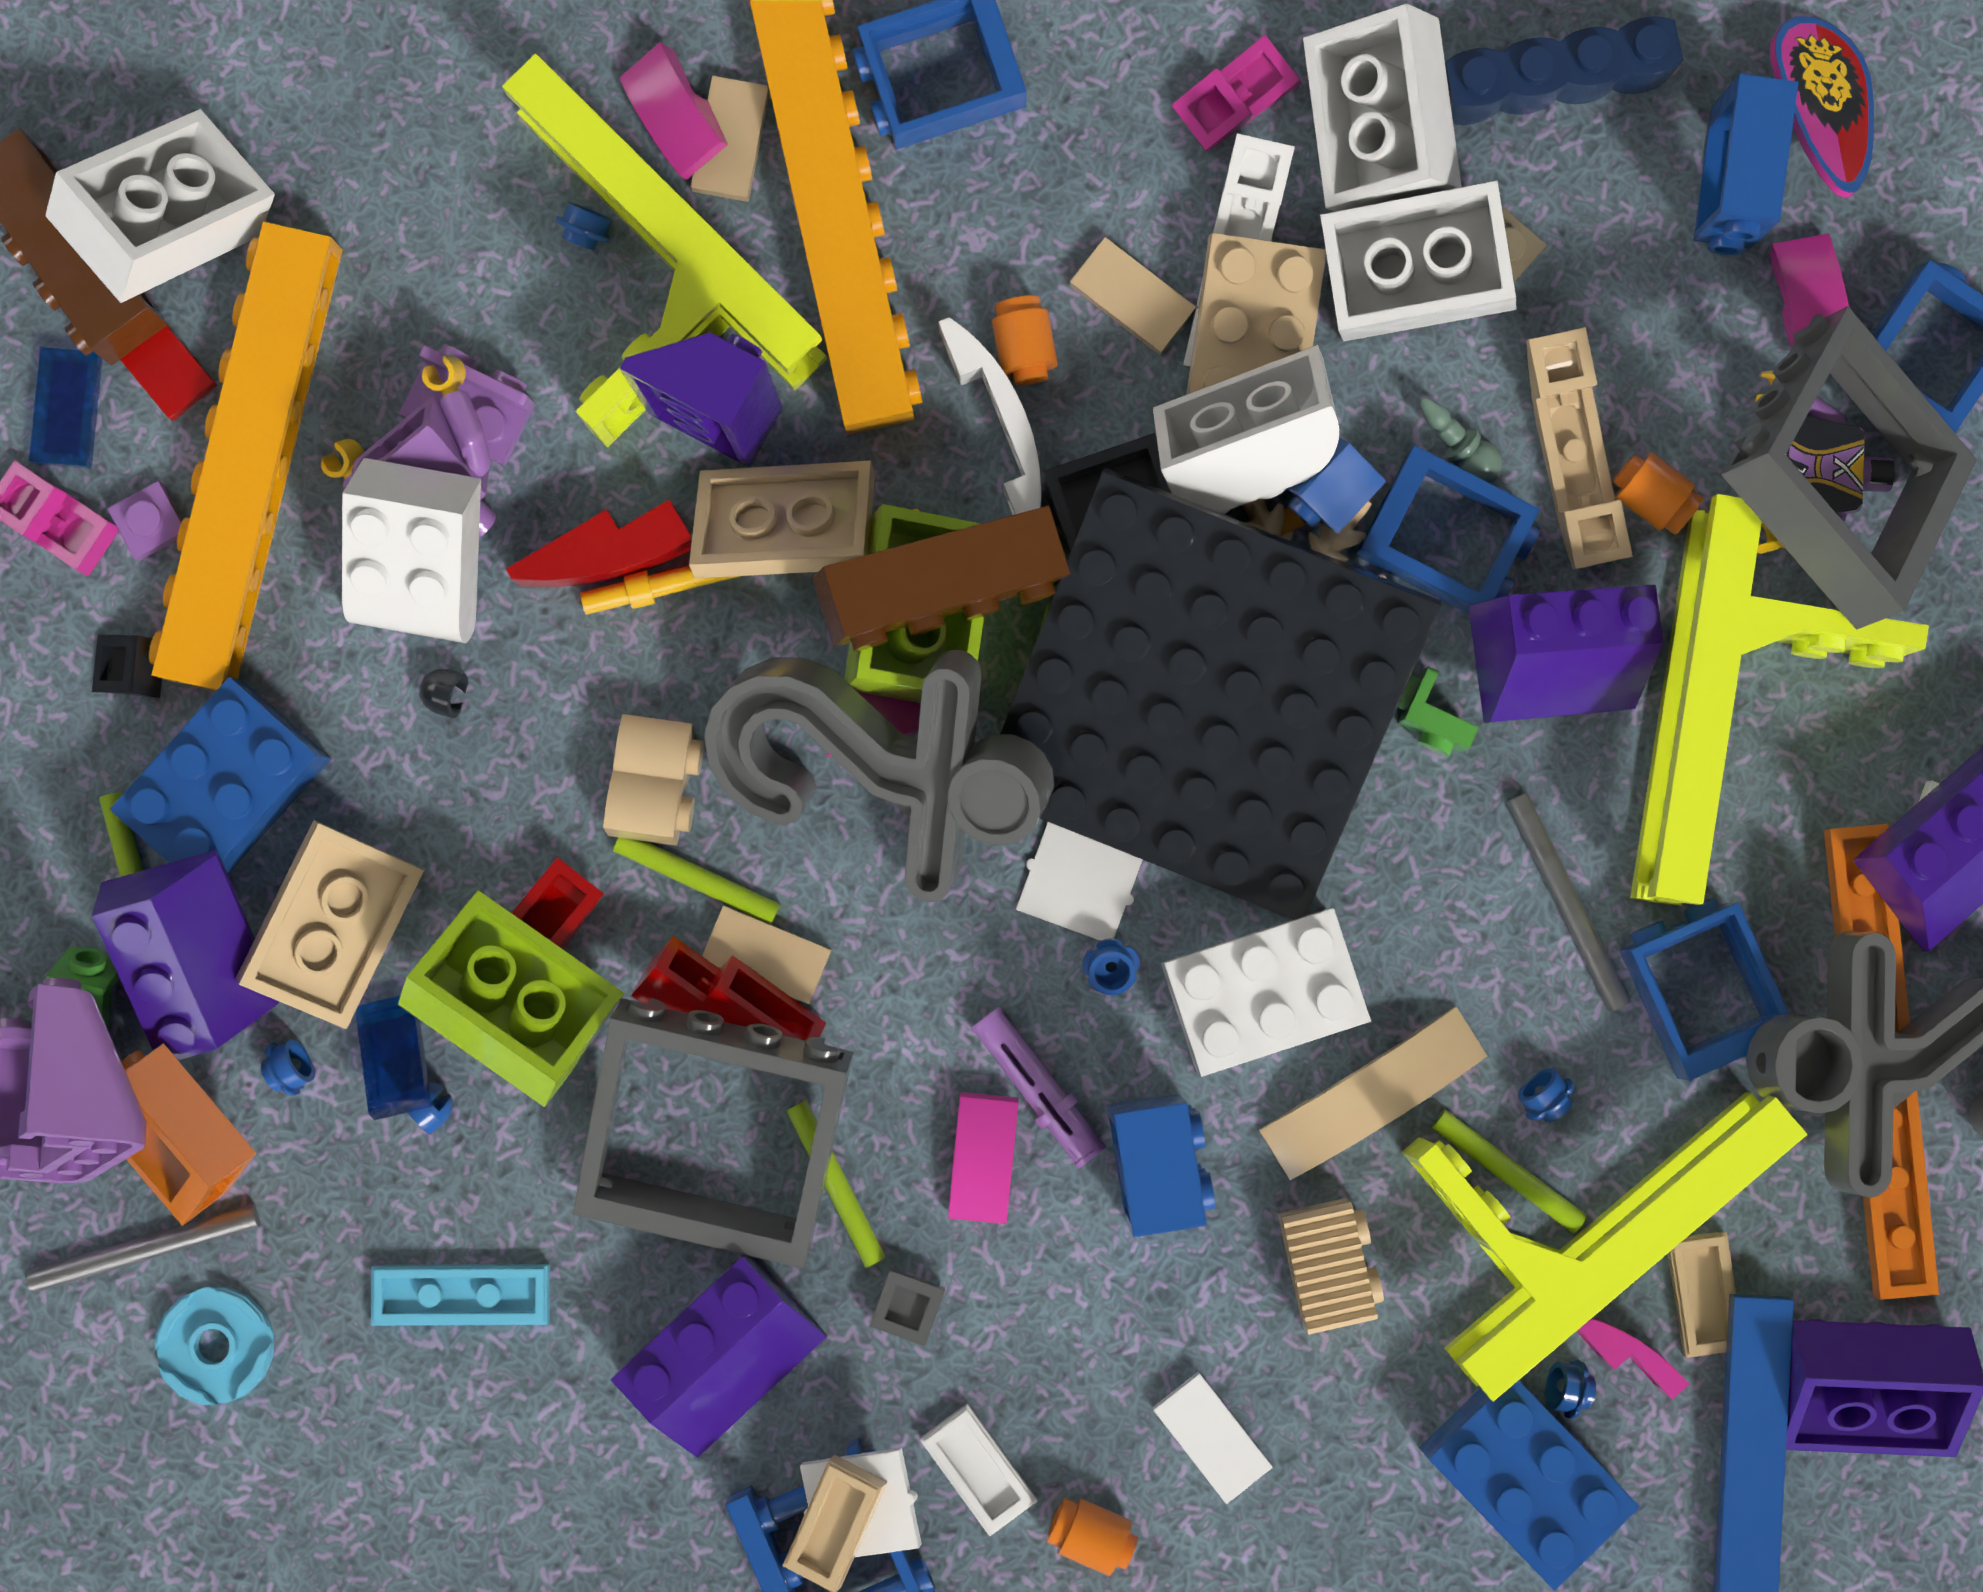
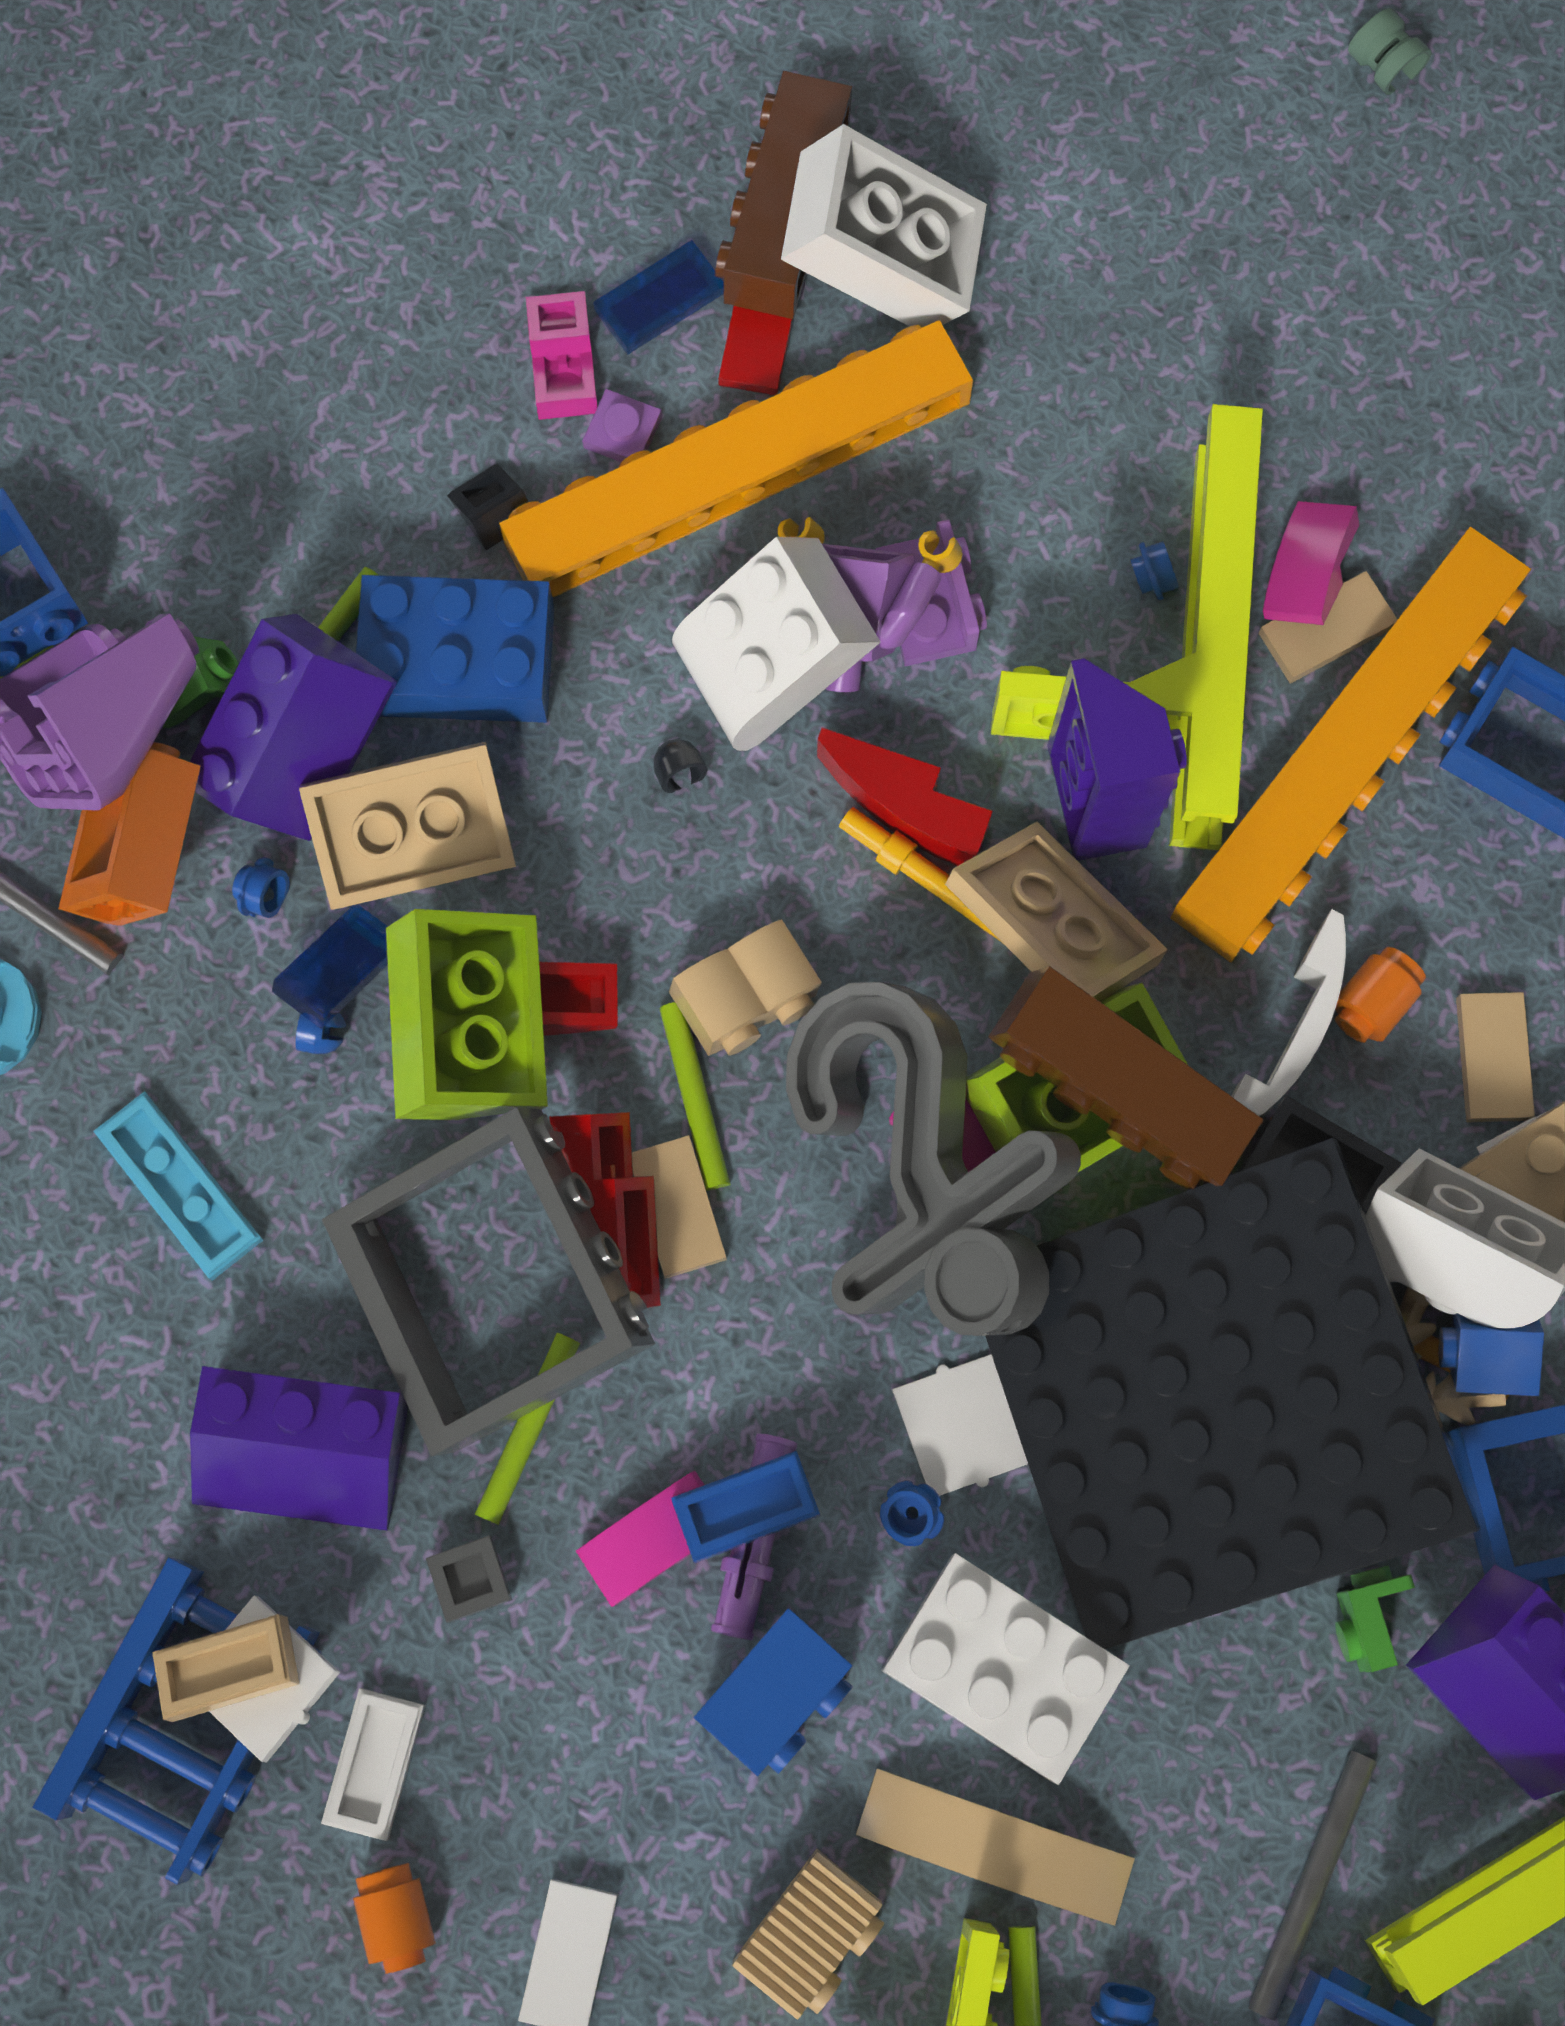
camera: 50 degrees right, 10 degrees down
none -> blue tile [671,1451,820,1563]

